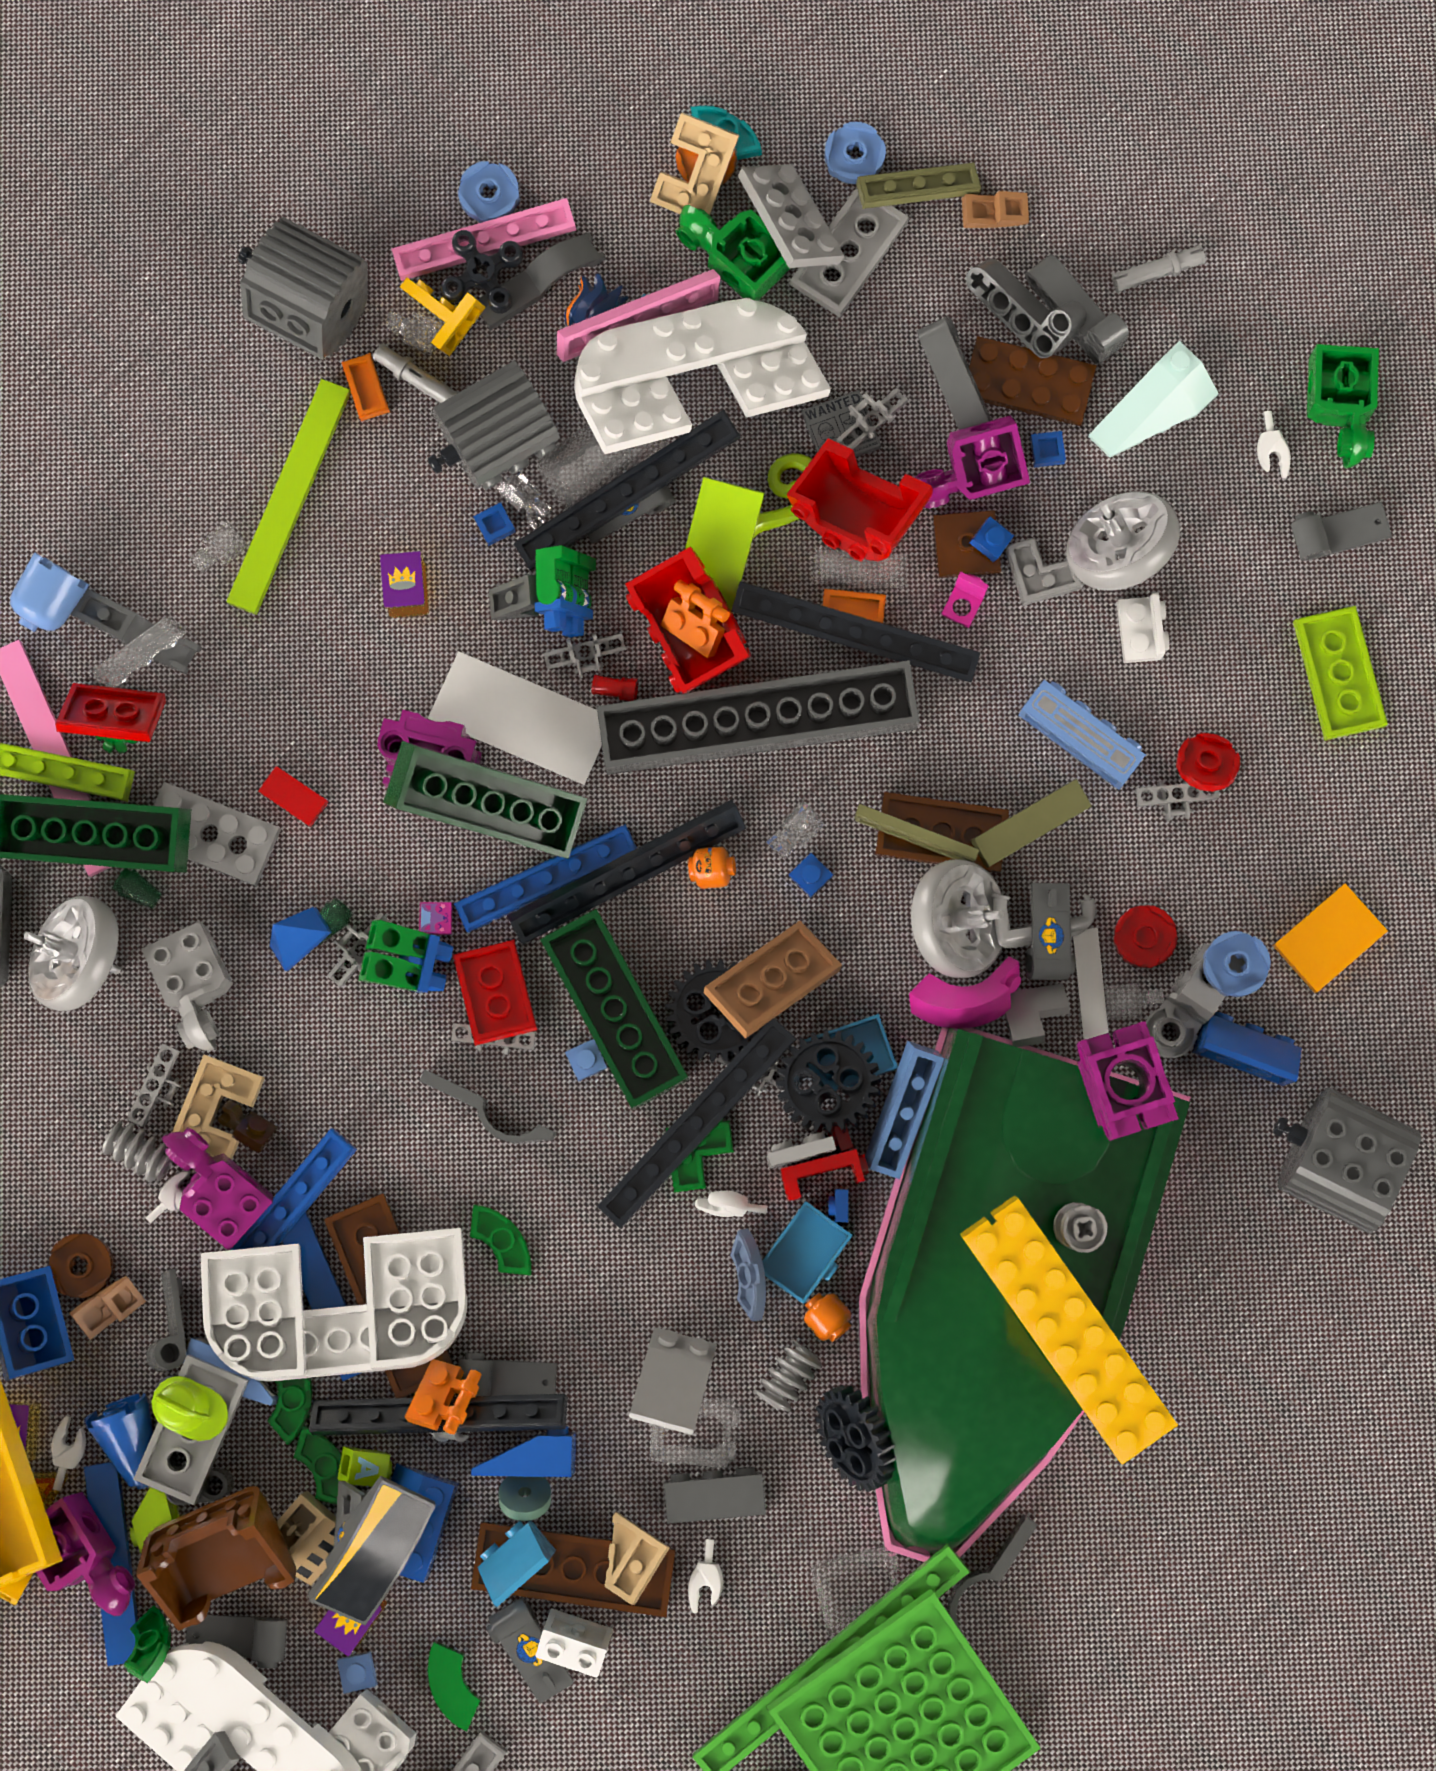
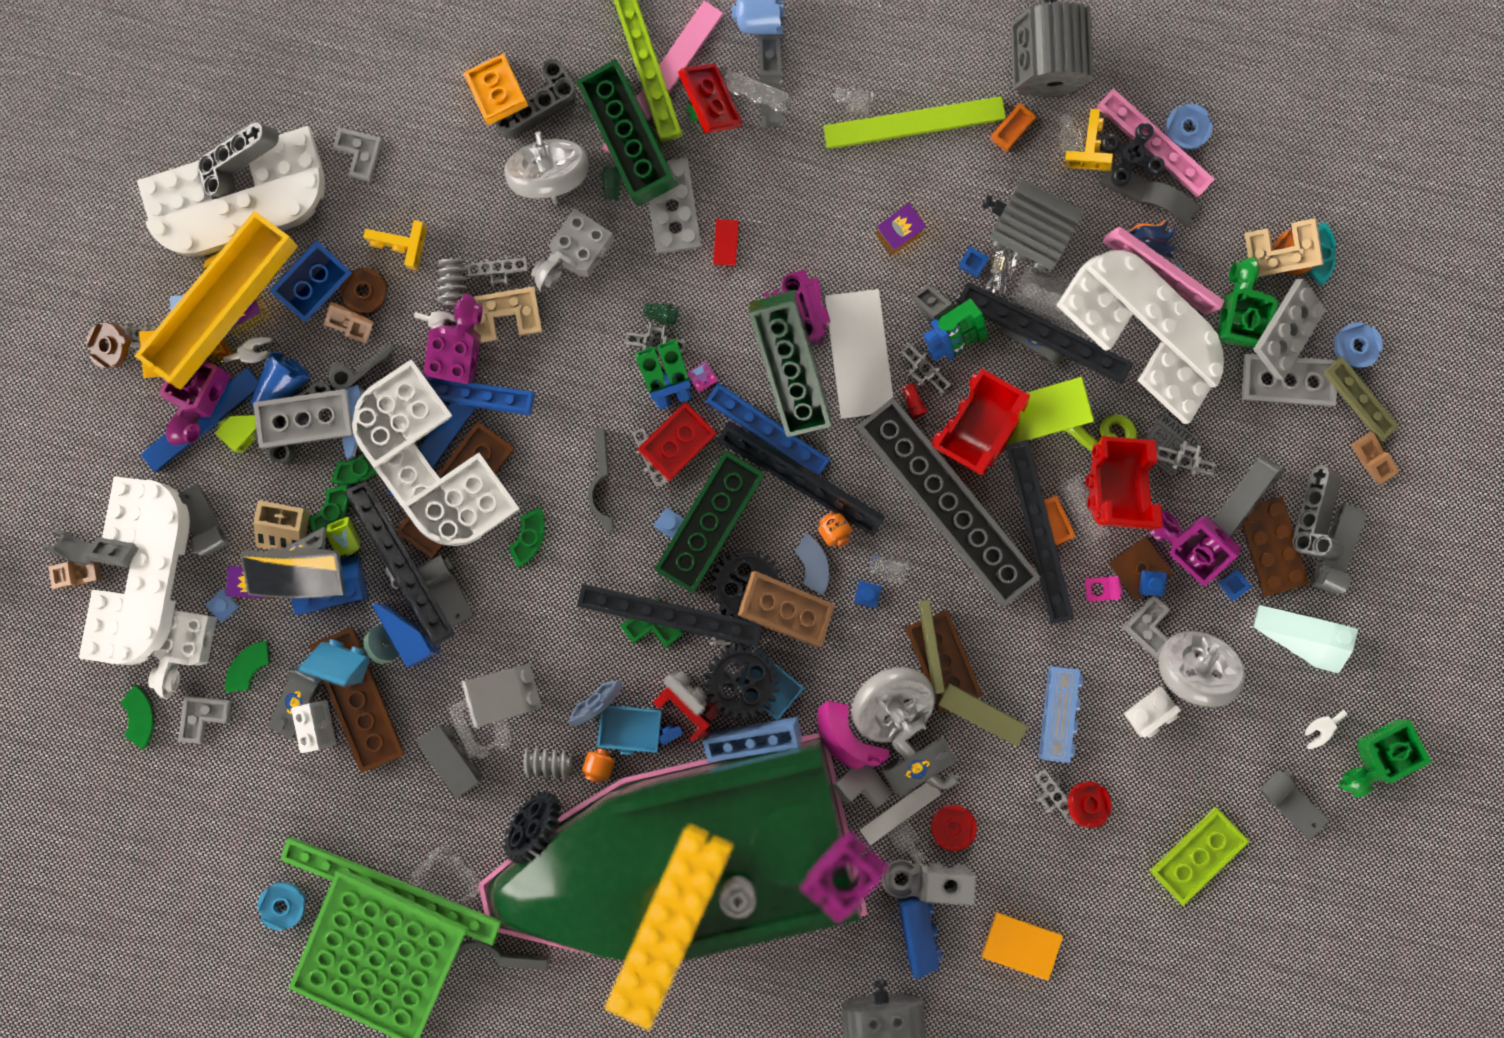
camera: 60 degrees right, 5 degrees up
green tile [124,1605,171,1684] -> none
reddish brown windscreen [136,1486,297,1631] -> none
lime piece [152,1376,228,1441] -> none
dark brown plate [218,1100,278,1154] -> none
blue slope [270,907,332,971] -> none
light grey pin [373,343,459,403] -> none
orange plate [405,1359,482,1435] -> none
tan wing [605,1512,670,1605] -> none
orange plate [660,580,730,658] -> none
white hand [688,1539,723,1613] -> none
white hand [695,1191,767,1217] -> none
light grey pin [1112,245,1206,293] -> none
medium blue plate [1203,931,1271,997] -> none
none -> yellow bracket [363,220,427,271]
none -> sand blue tile [795,533,829,595]

